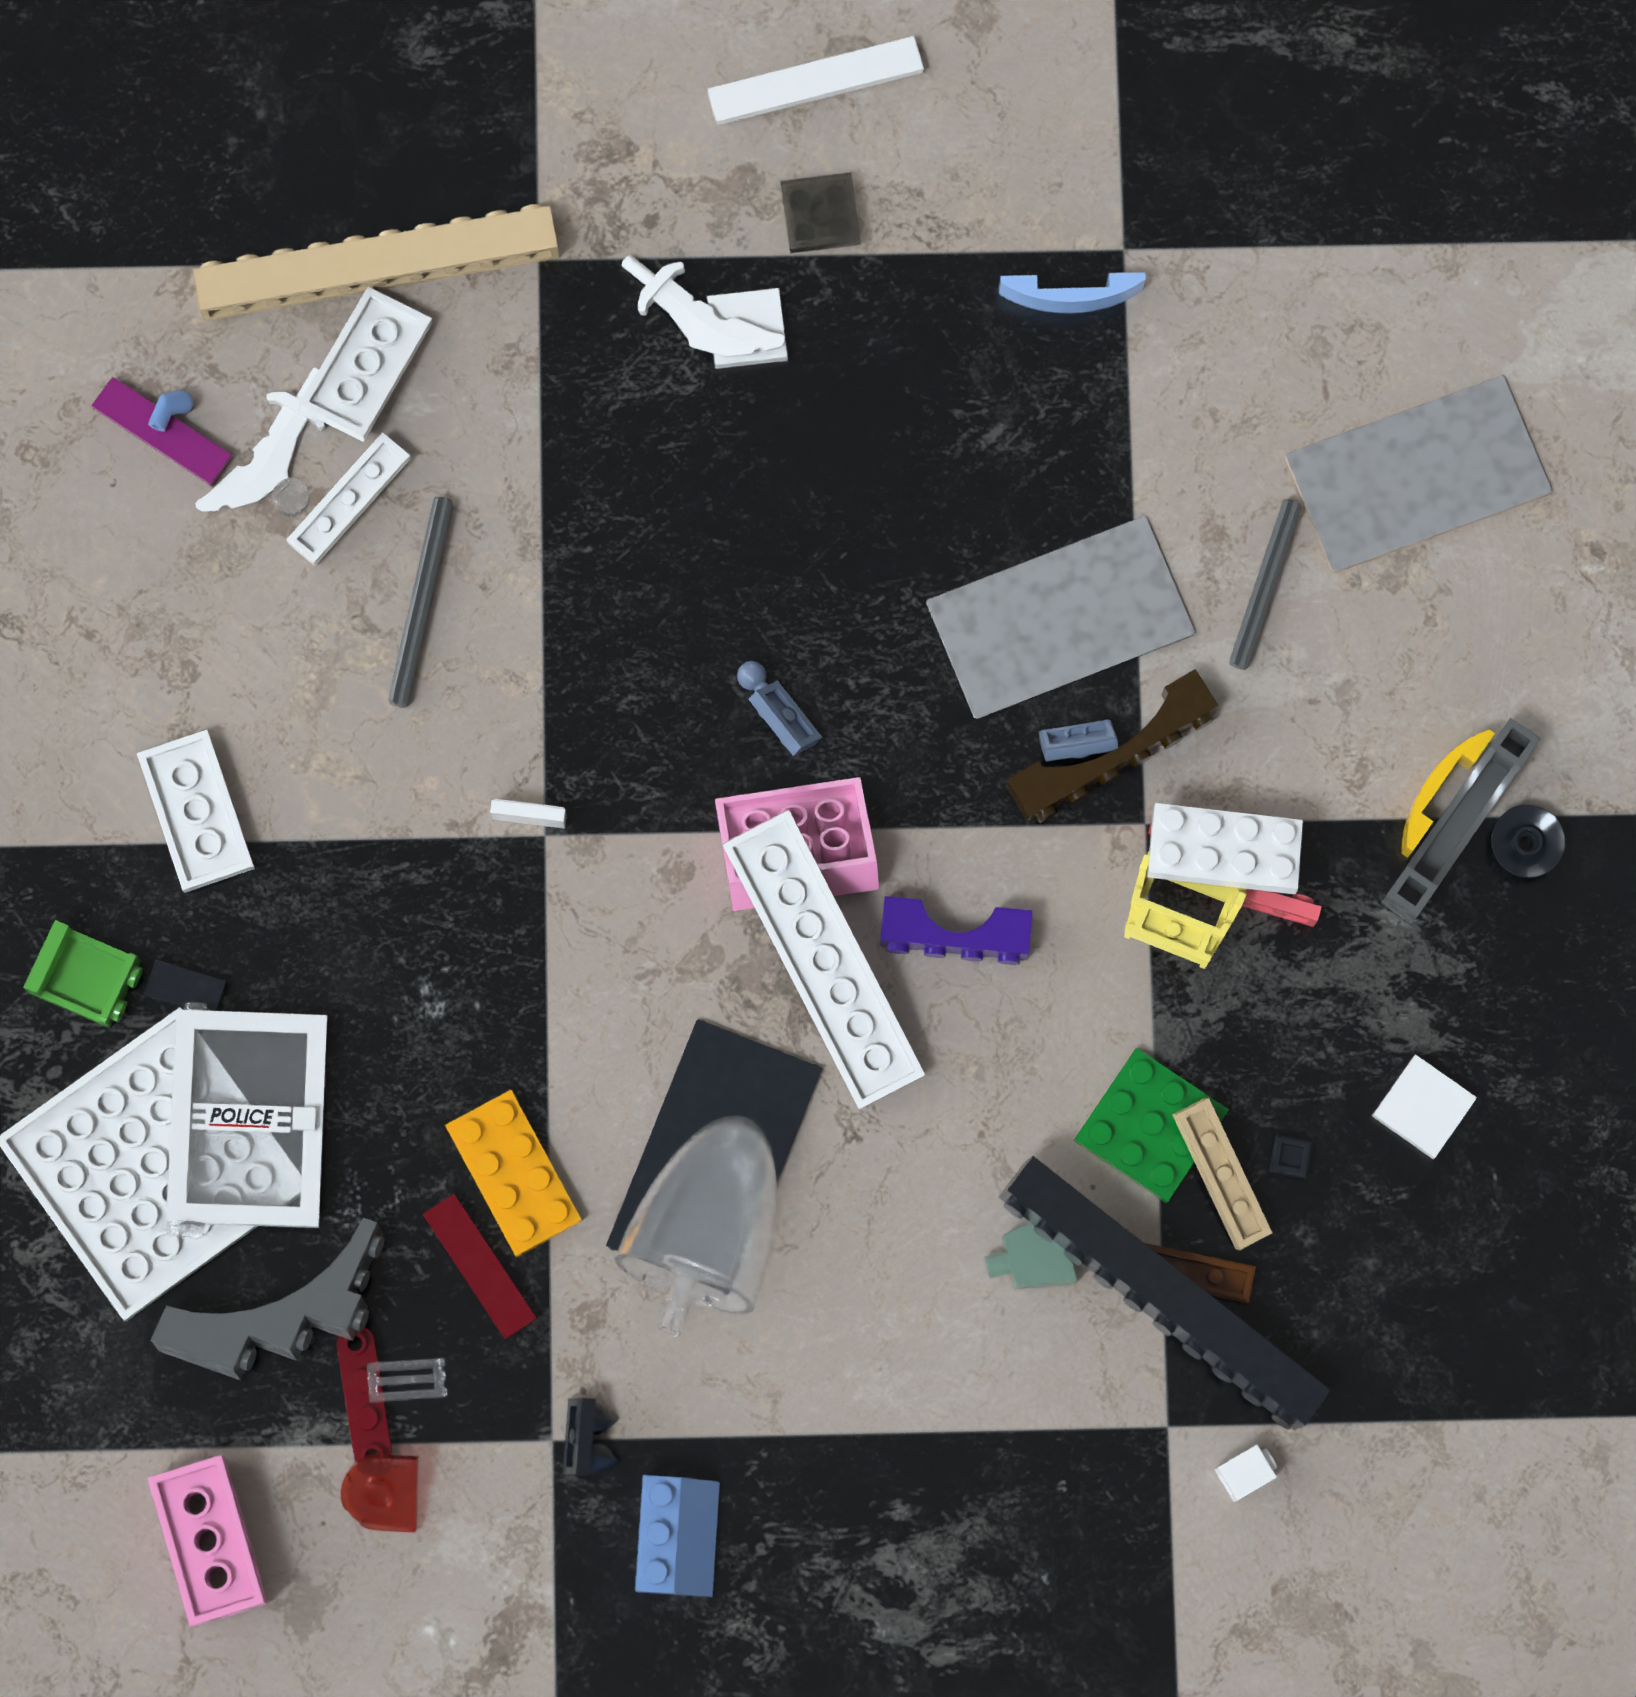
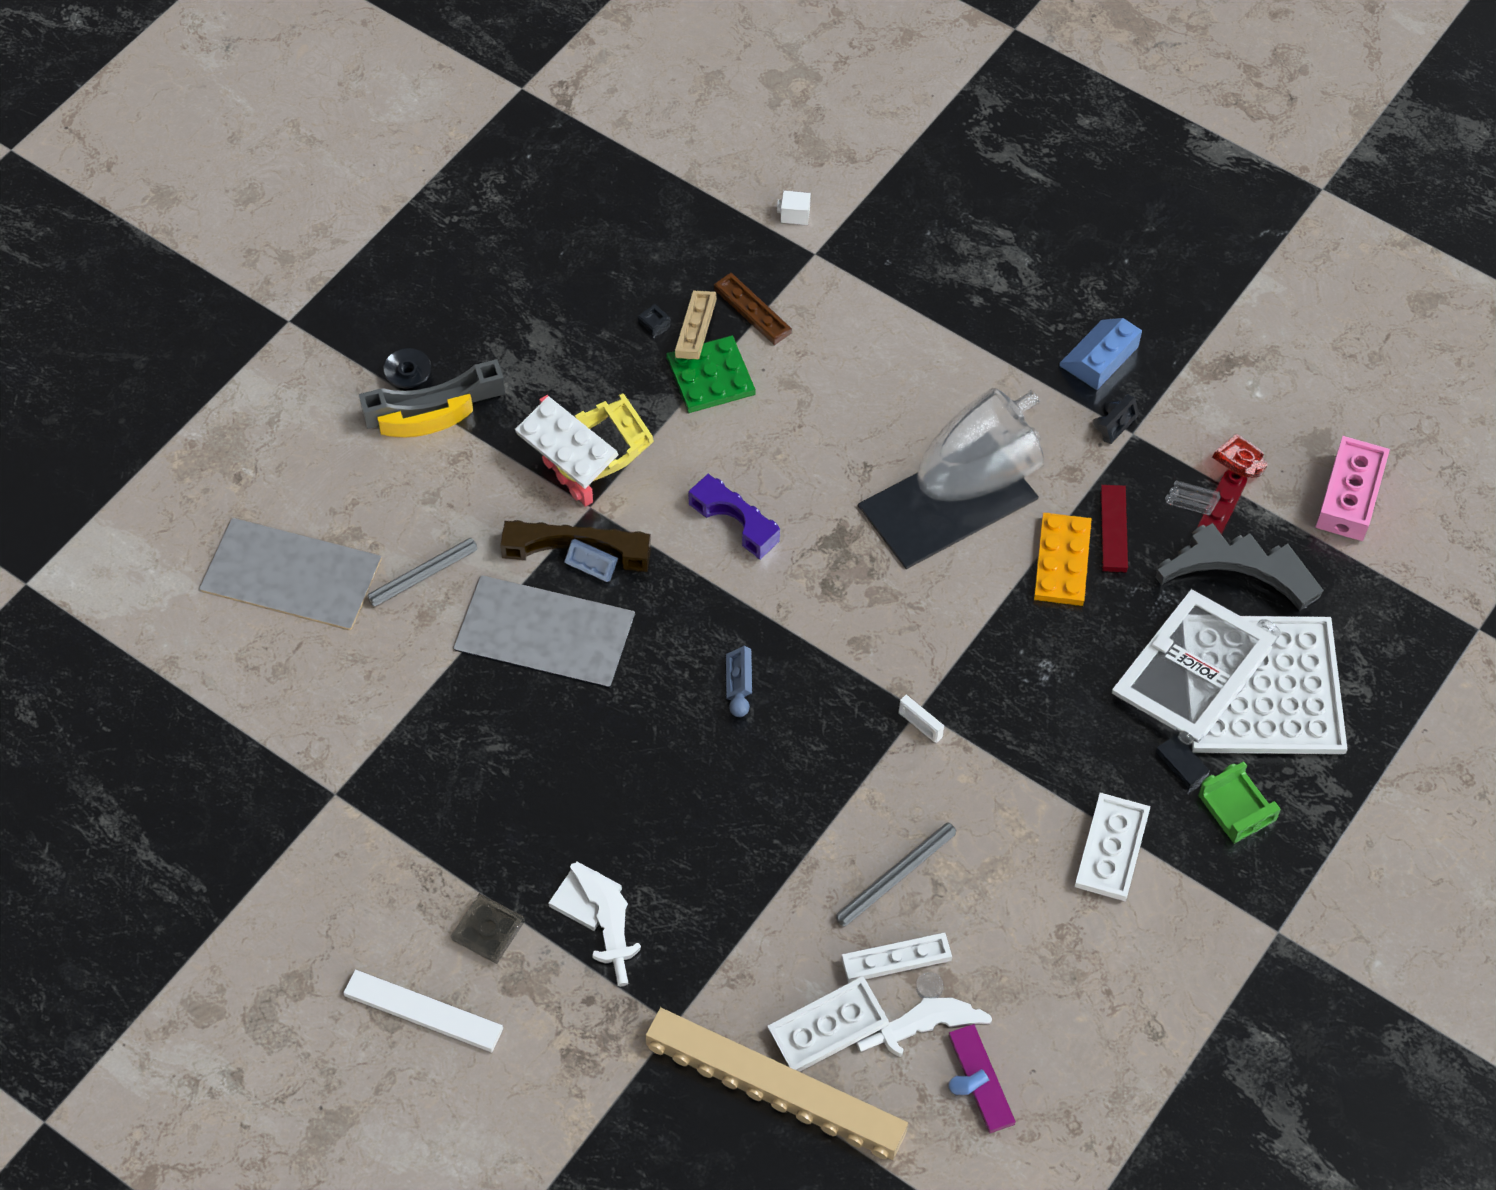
camera: 140 degrees left, 20 degrees down
bright pink slope [715,777,879,911] -> none
white plate [722,809,925,1109] -> none
sand green torso [984,1223,1077,1289] -> none
light blue slope [999,272,1146,313] -> none
black brick [999,1156,1331,1431] -> none
white tile [1372,1054,1477,1159] -> none

